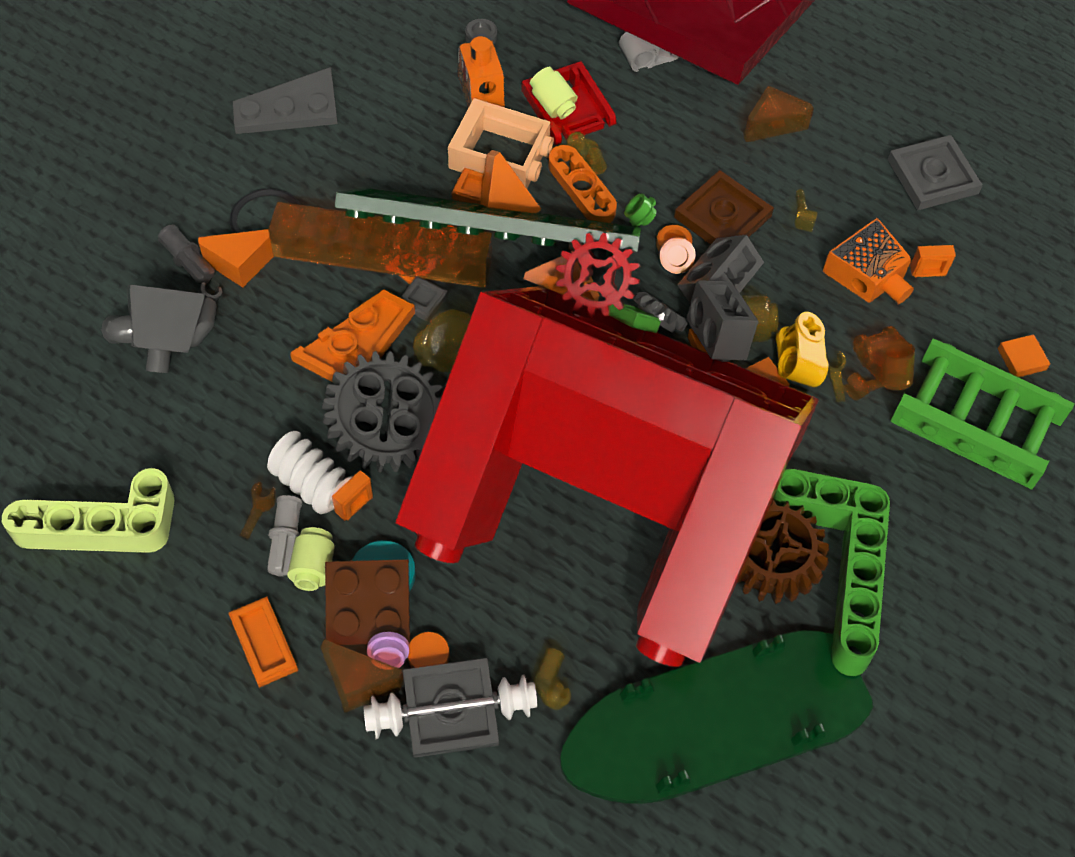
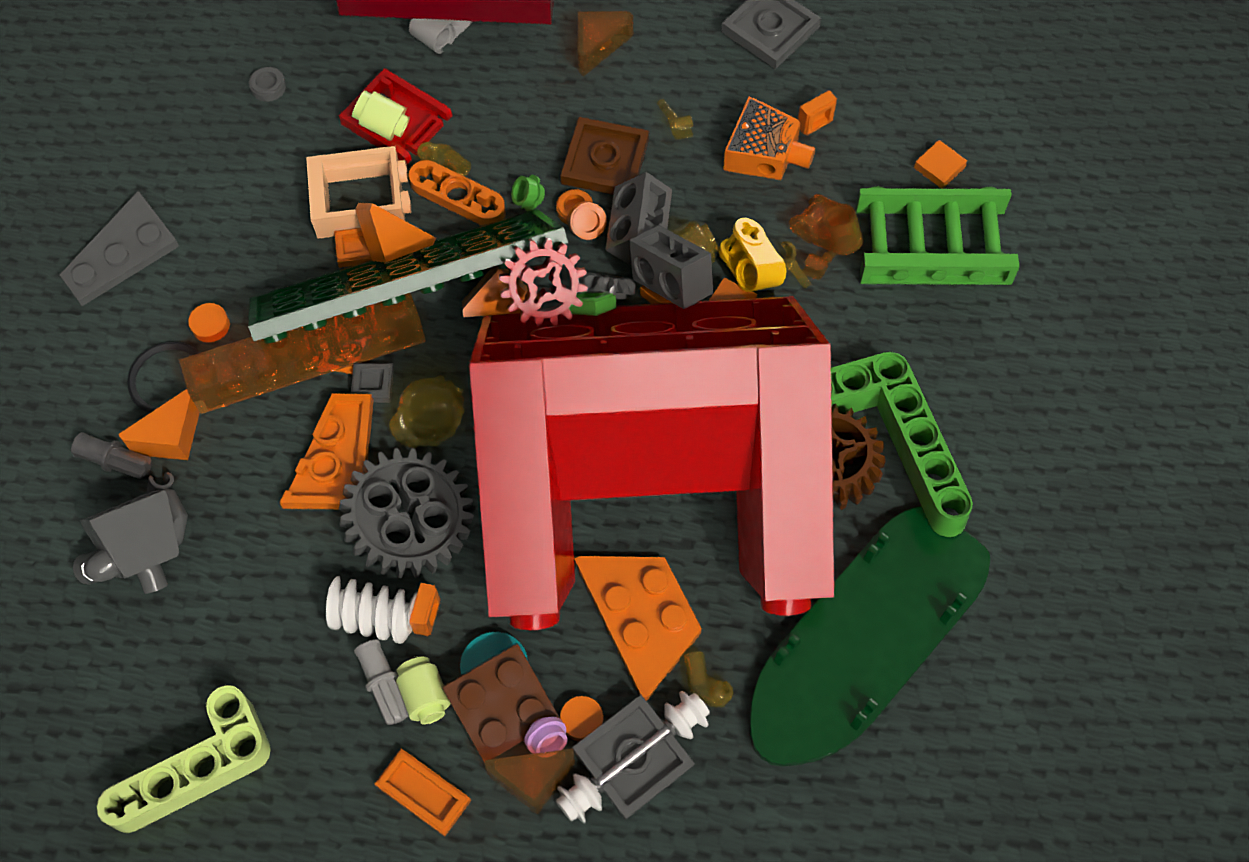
camera: 25 degrees left, 5 degrees up
clear orange hand [240,482,276,539] -> none
orange torso [458,36,505,108] -> none
none -> orange tile [188,303,230,342]
none -> orange wing [574,556,702,701]

